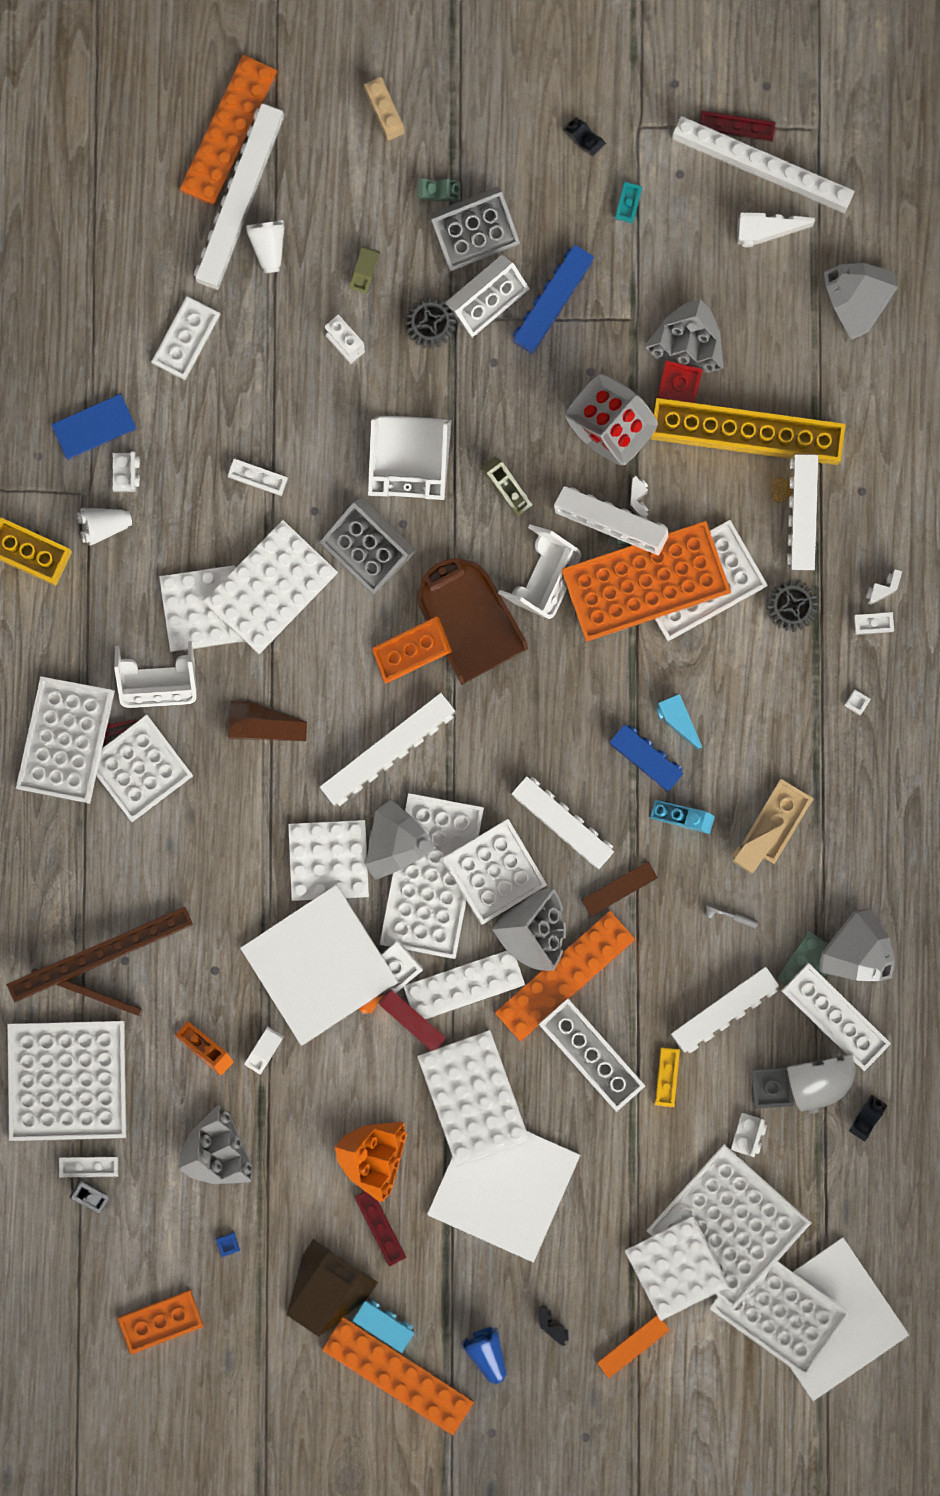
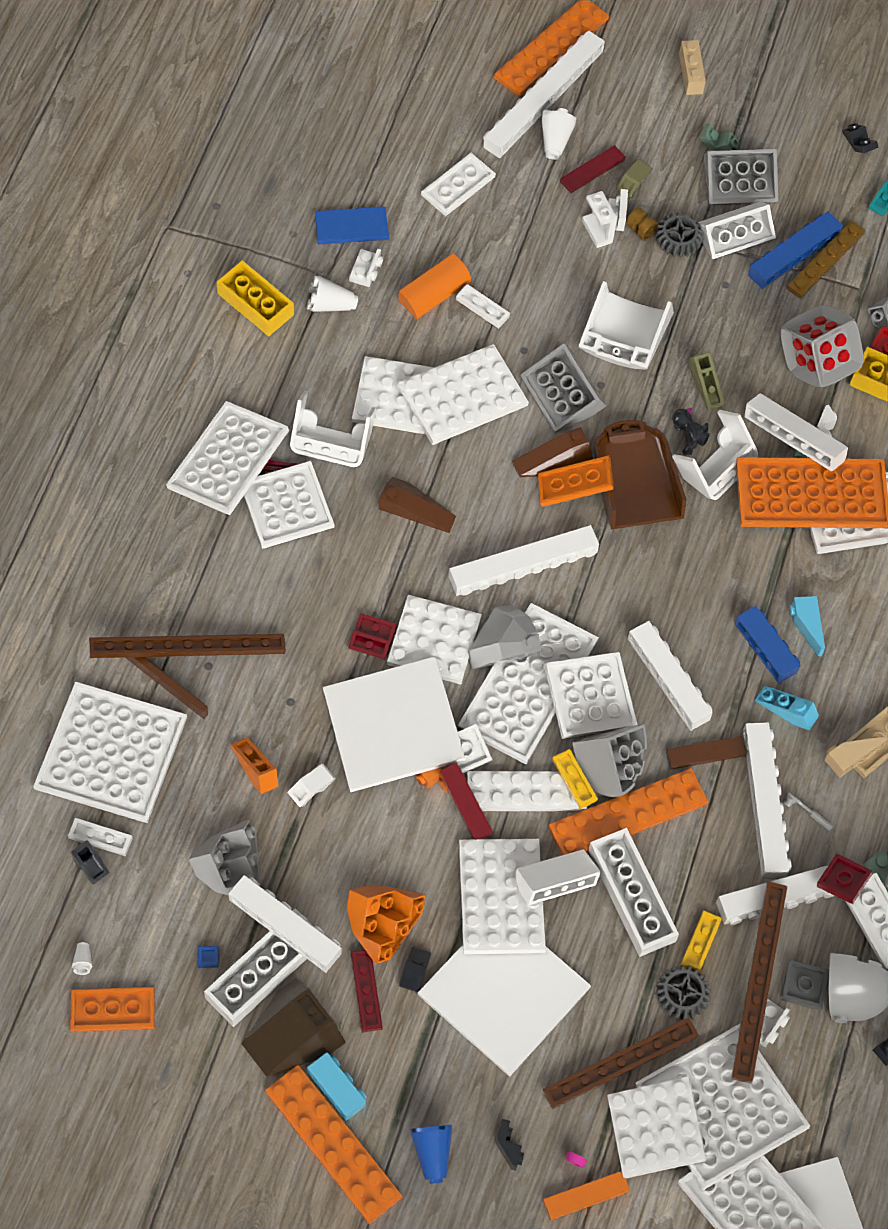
camera: 15 degrees right, 20 degrees down
none -> white cone [72,942,92,975]
none -> white brick [204,908,314,1027]
none -> white brick [229,875,341,973]
none -> dark red slope [348,613,397,660]
none -> orange brick [398,253,471,319]
none -> black slope [399,947,431,993]
none -> reddish brown wedge [512,427,593,477]
none -> white brick [516,849,601,905]
none -> reddish brown plate [543,1017,699,1109]
none -> yellow tile [552,749,598,809]
none -> dark red tile [560,145,625,193]
none -> dark pink tile [565,1151,587,1168]
none -> white bracket [608,189,628,231]
none -> pearl gold wheel [625,207,659,241]
none -> dark grey gear [655,964,711,1020]
none -> black animal [672,408,710,455]
none -> reddish brown plate [731,881,788,1084]
none -> white brick [743,722,791,879]
none -> pearl gold plate [787,220,866,299]
none -> dark red plate [817,853,872,904]

